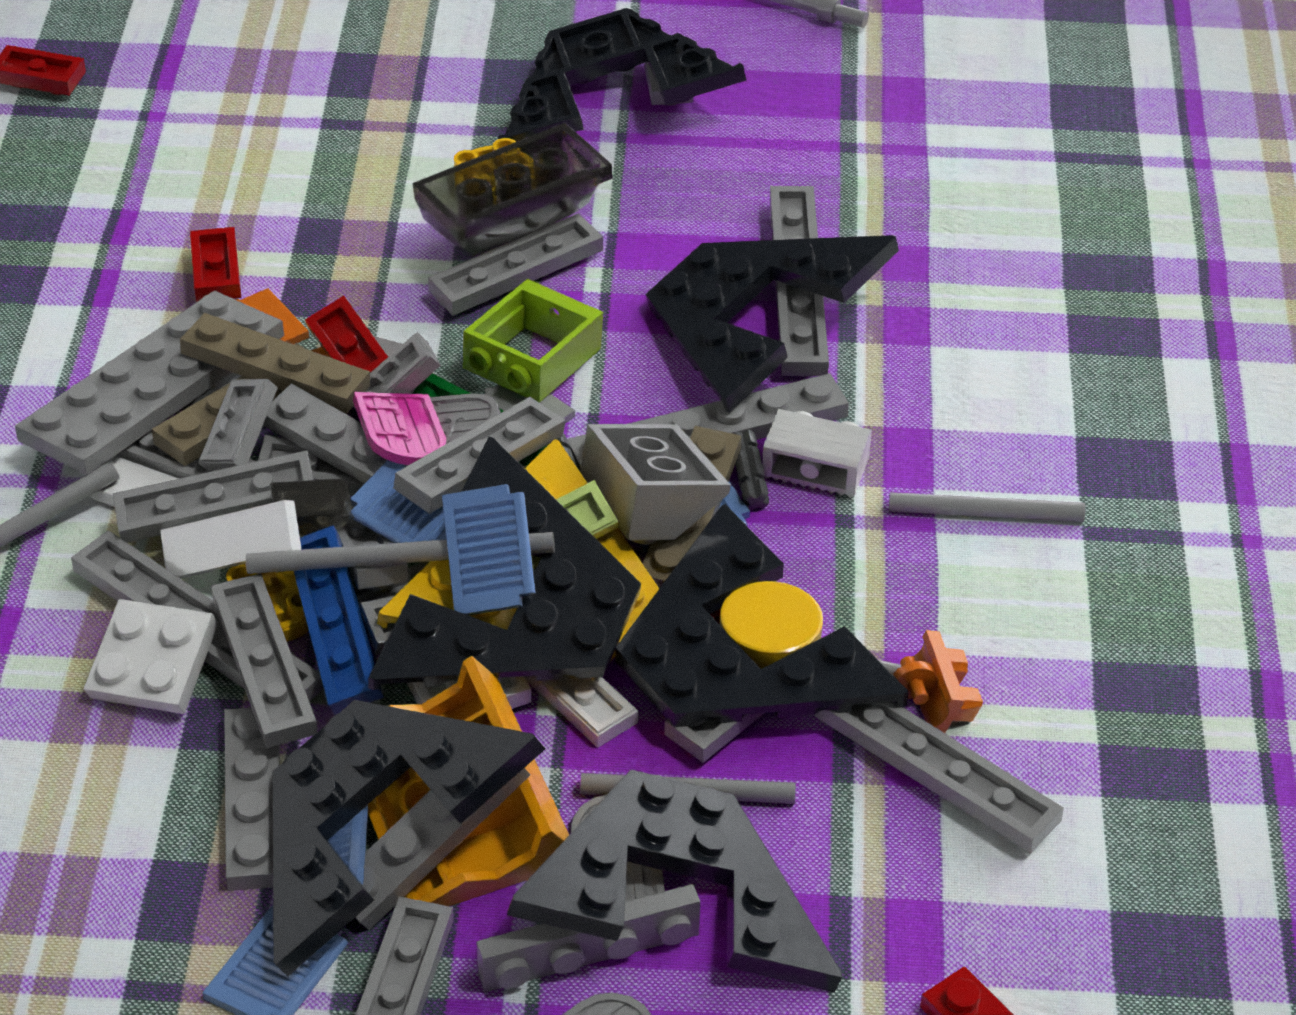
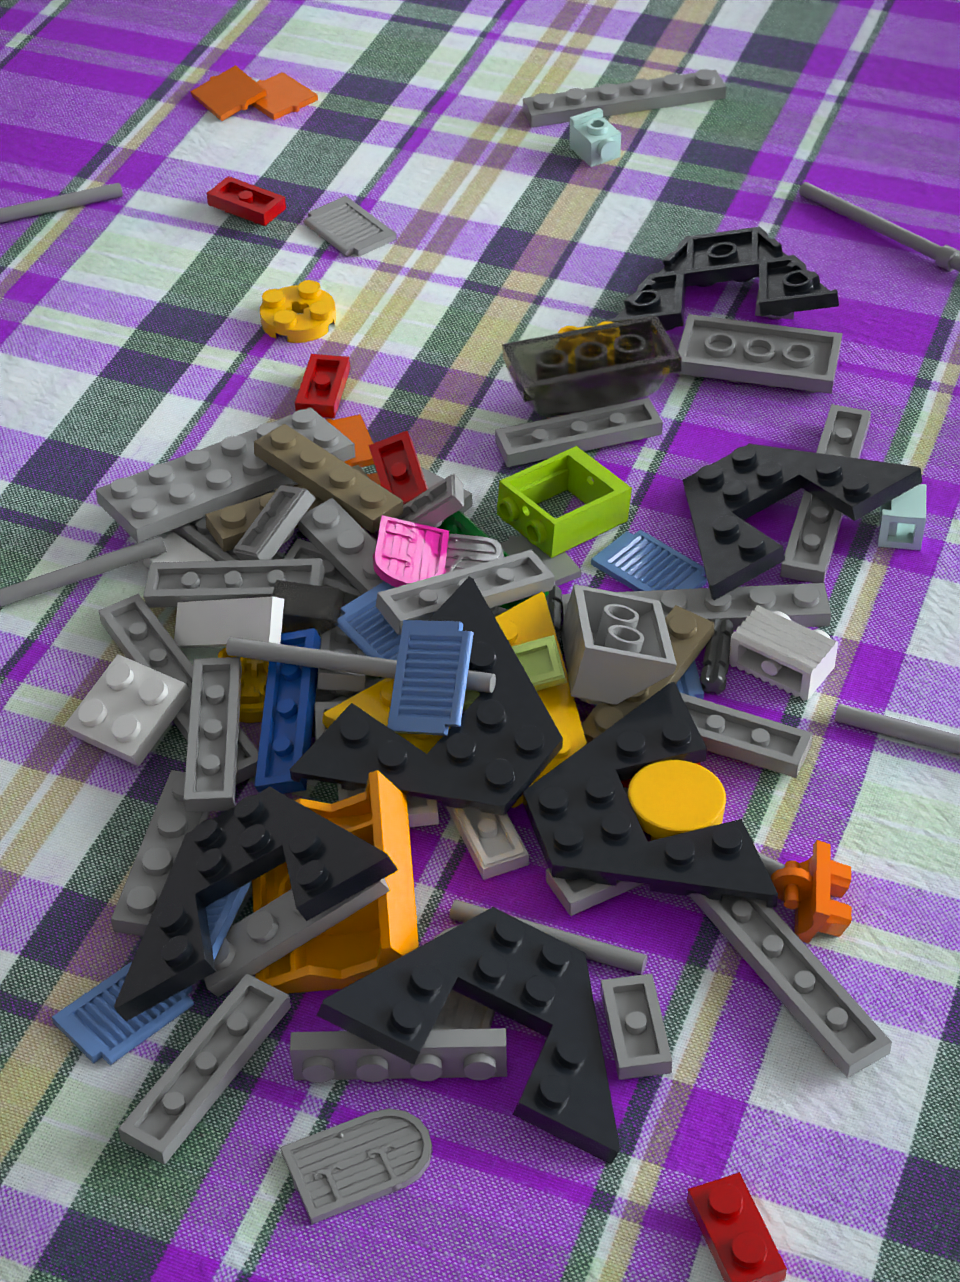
camera: 20 degrees right, 0 degrees up
none -> yellow plate [260,280,336,343]
none -> light grey window [304,196,397,257]
none -> medium blue window [591,530,707,591]
none -> light grey plate [600,974,673,1080]
none -> light grey plate [674,314,843,394]
none -> light grey plate [680,693,813,778]
none -> light aqua brick [878,484,926,550]

